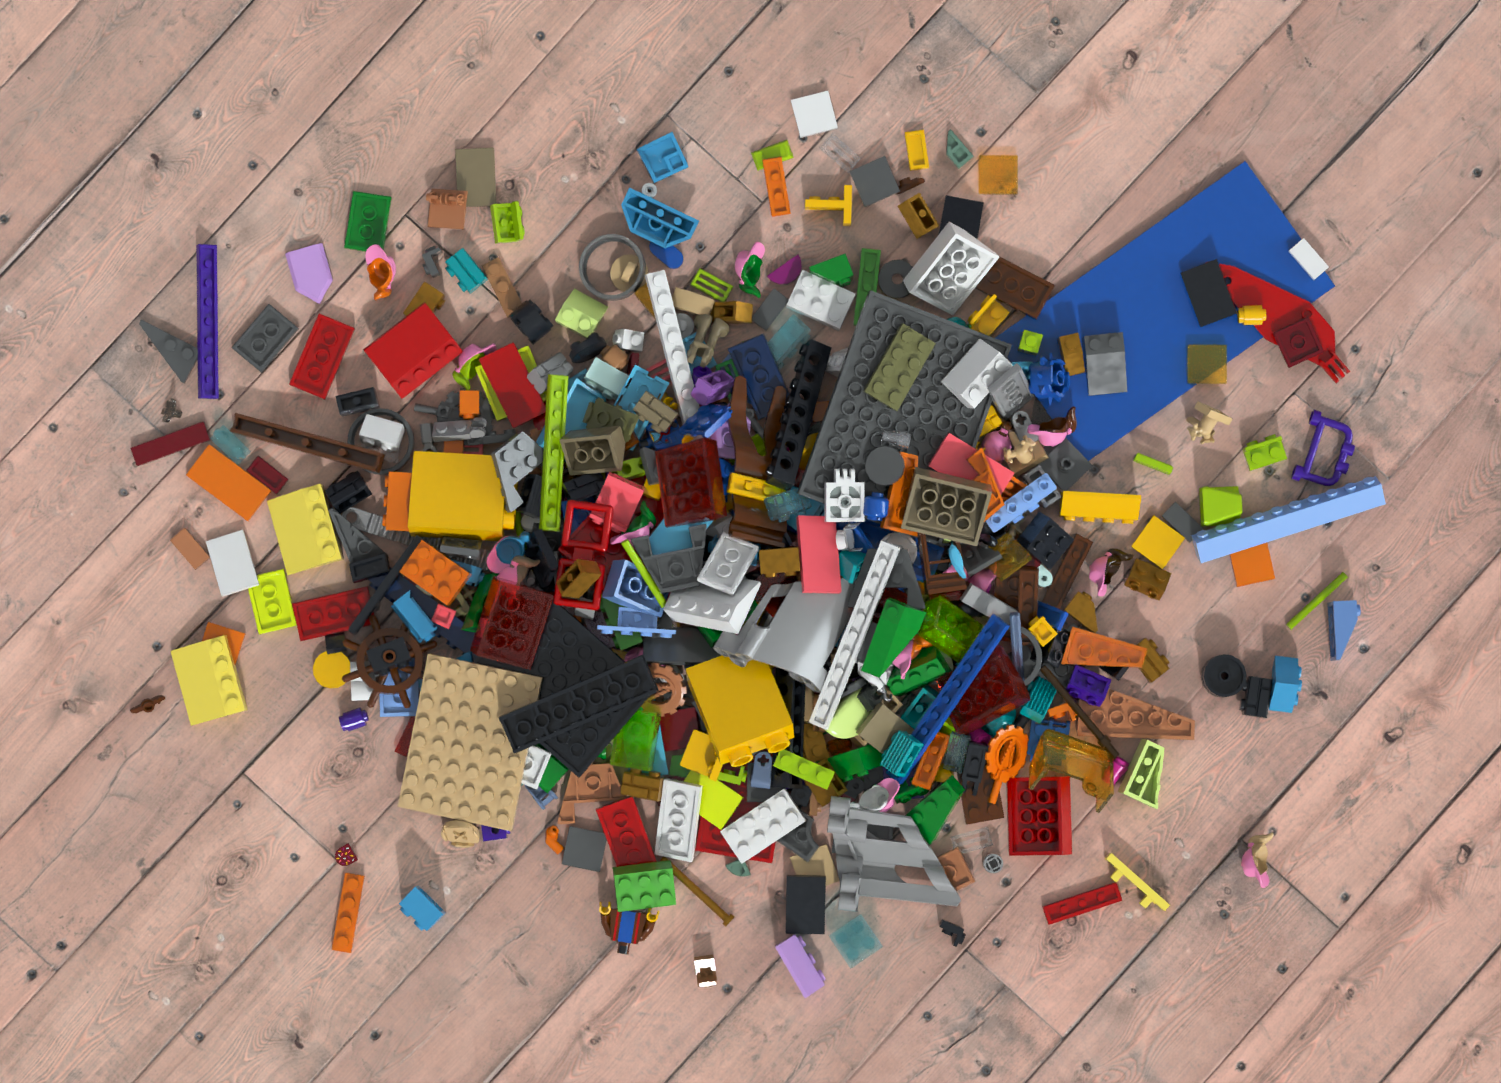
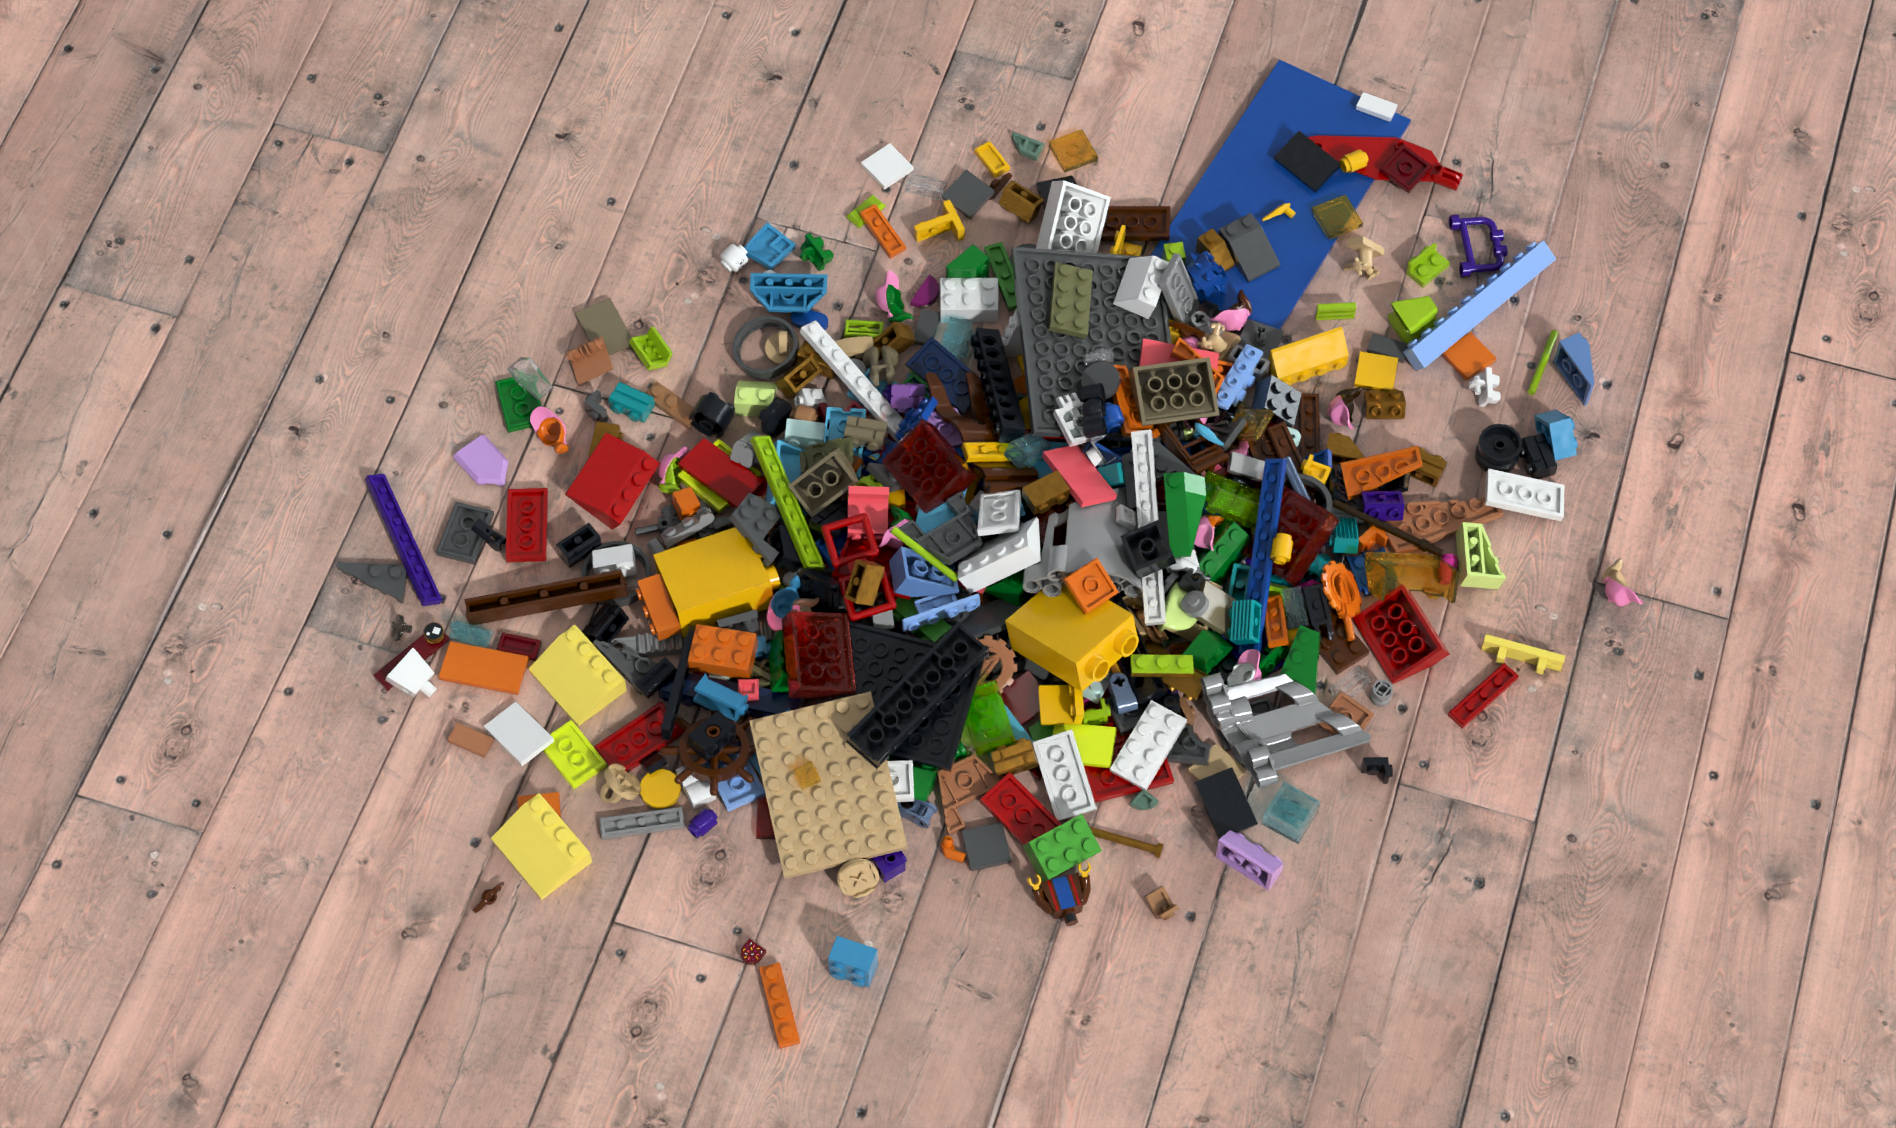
camera: 25 degrees left, 25 degrees down
none -> white torso [386,648,437,698]
none -> tile [423,622,445,644]
none -> black bar [471,519,506,551]
none -> clear slope [507,357,553,400]
none -> light grey tile [599,807,685,840]
none -> tan tile [601,763,641,804]
none -> white head [720,244,748,272]
none -> pearl gold slope [775,356,823,398]
none -> clear yellow tile [793,761,821,790]
none -> green hips [800,233,834,271]
none -> orange tile [1062,557,1119,615]
none -> black piece [1081,383,1107,438]
none -> white tile [1116,504,1137,531]
none -> black brick [1120,520,1176,579]
none -> reddish brown piece [1168,321,1205,337]
none -> light grey wheel [1181,590,1209,618]
none -> yellow bar [1262,203,1296,221]
none -> yellow brick [1270,533,1293,565]
none -> white hips [1469,367,1501,407]
none -> white plate [1485,469,1565,521]

